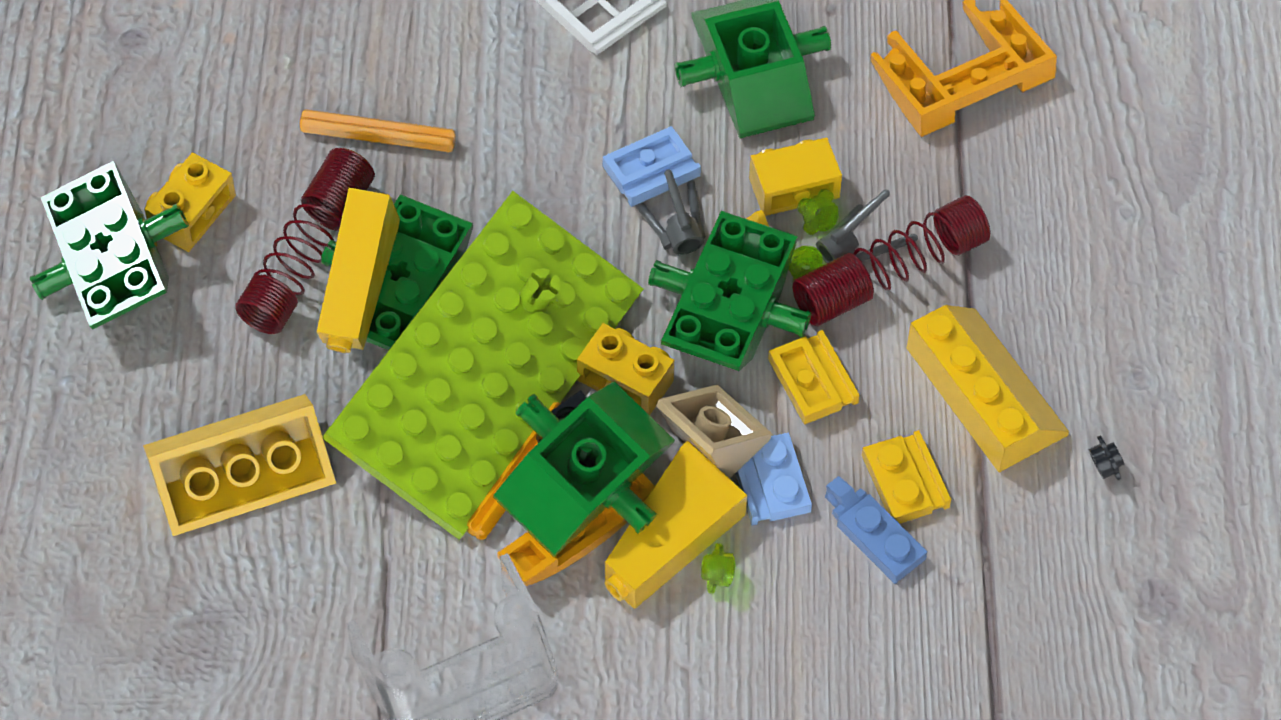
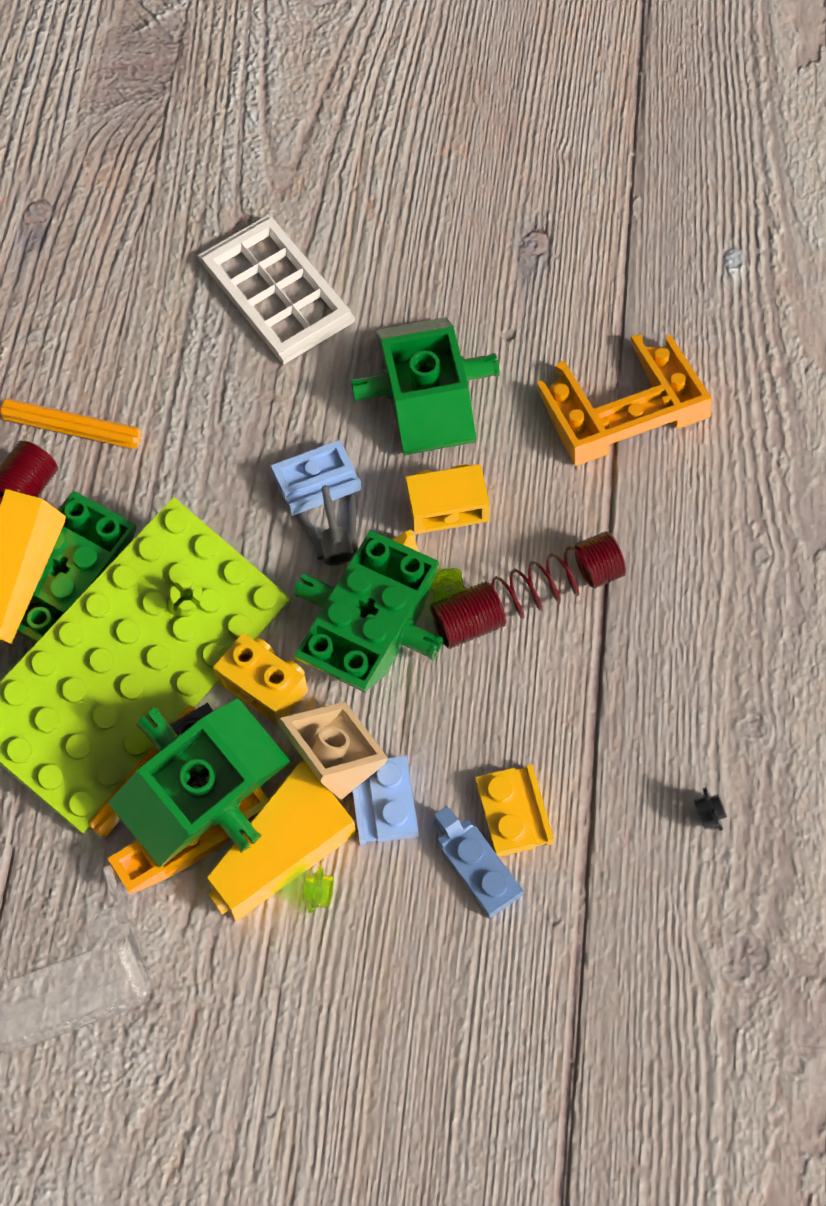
camera: 10 degrees right, 5 degrees up
yellow plate [768,330,859,425] -> none
clear neon green plate [797,189,839,235] -> none
dark grey plant [816,190,918,263] -> none
yellow slope [906,305,1069,473] -> none

